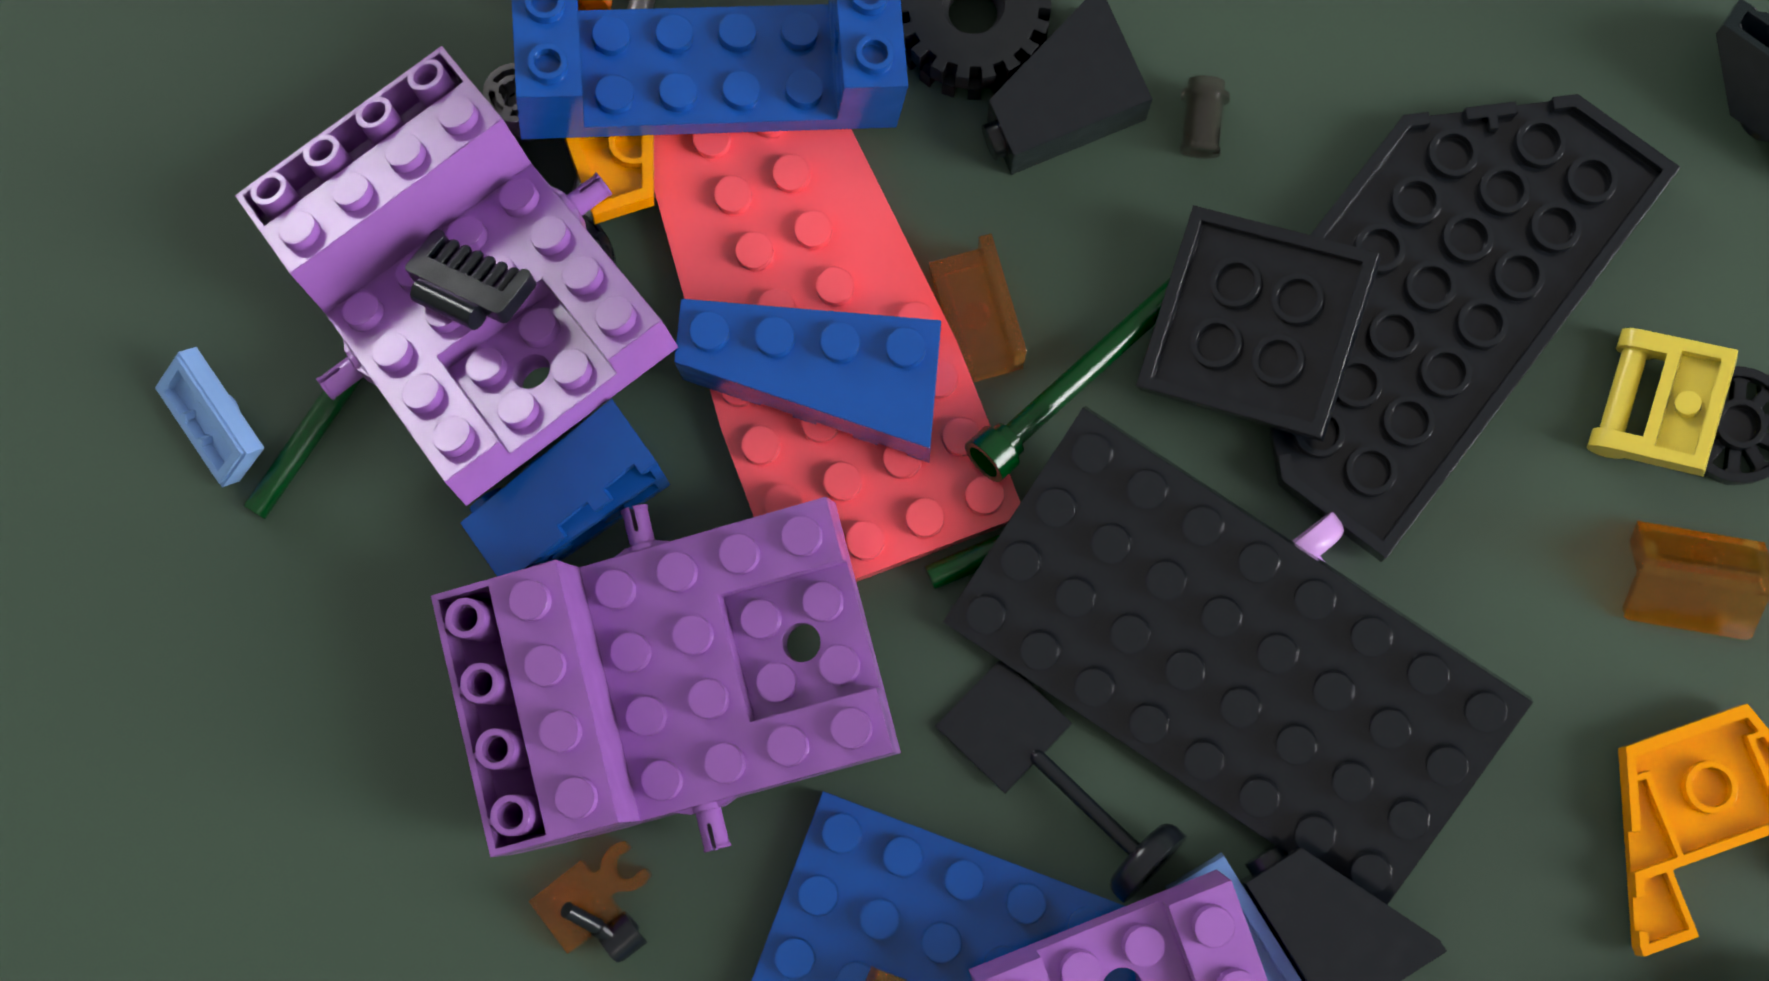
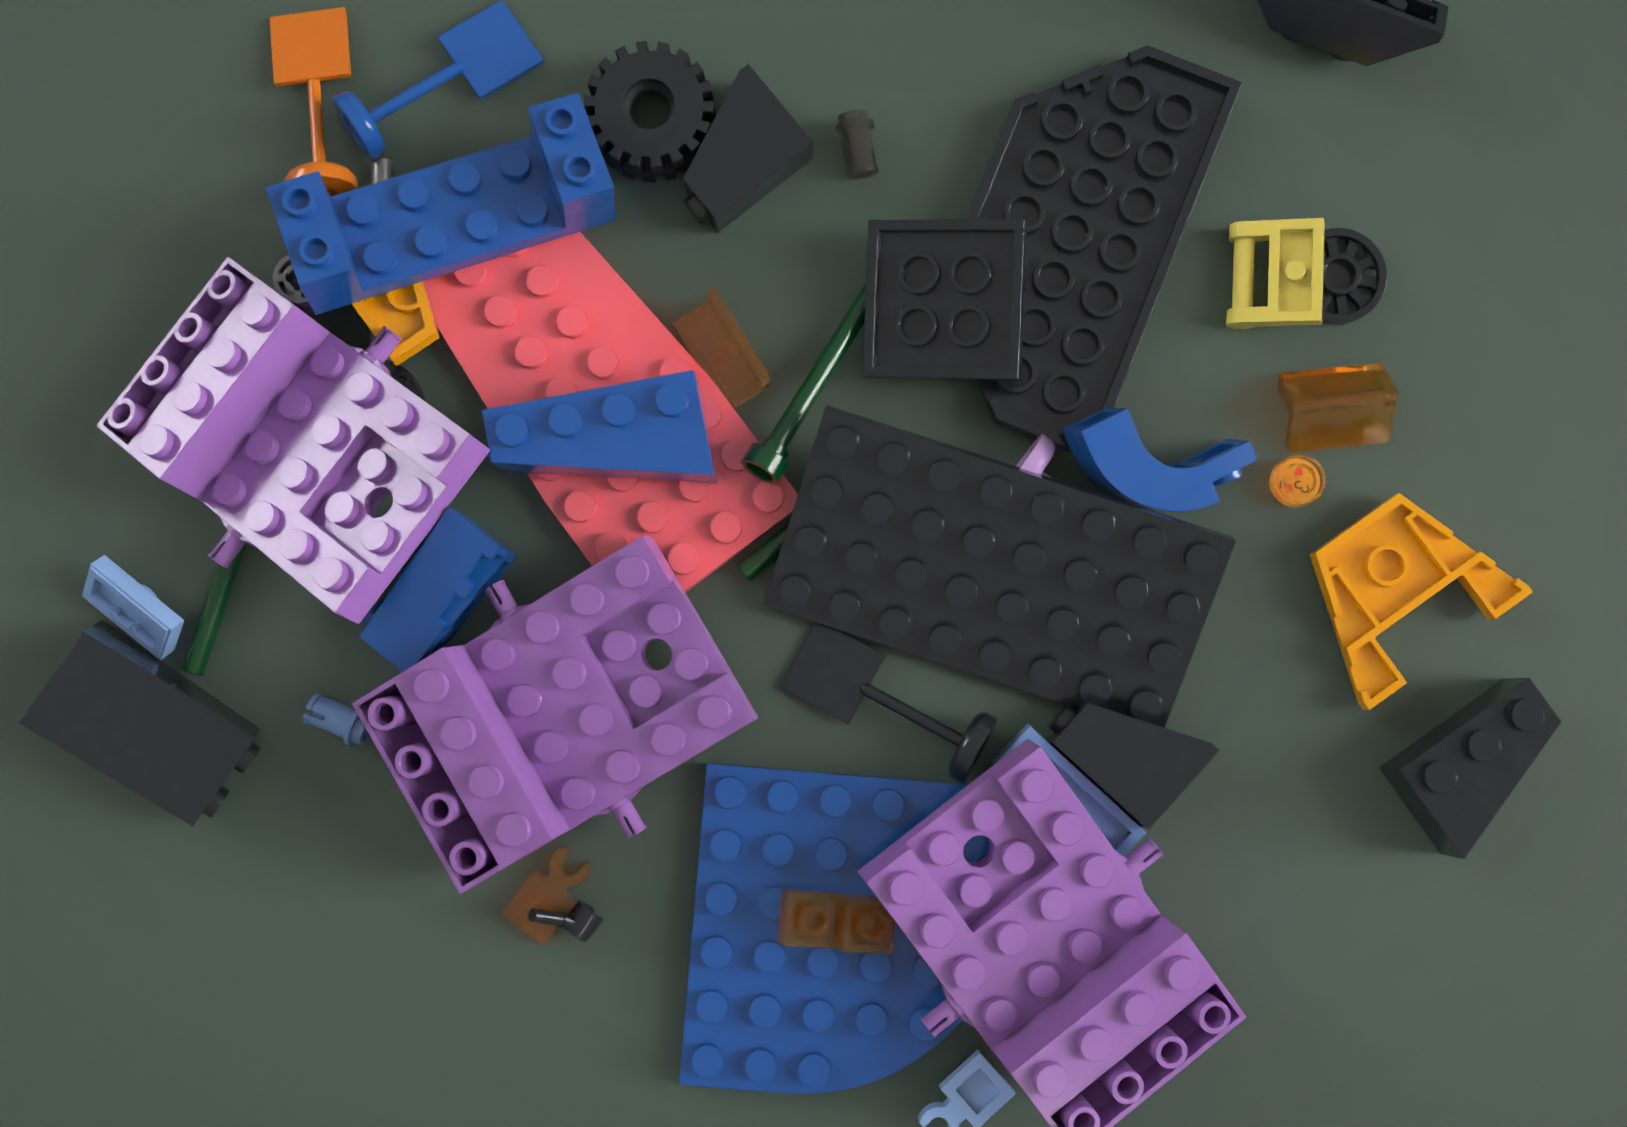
camera: 20 degrees left, 5 degrees up
black piece [405,229,537,330] -> none
none -> black slope [19,620,261,826]
none -> medium blue pin [303,693,370,747]
none -> blue arch [1062,407,1257,512]
none -> clear orange tile [1269,454,1326,508]

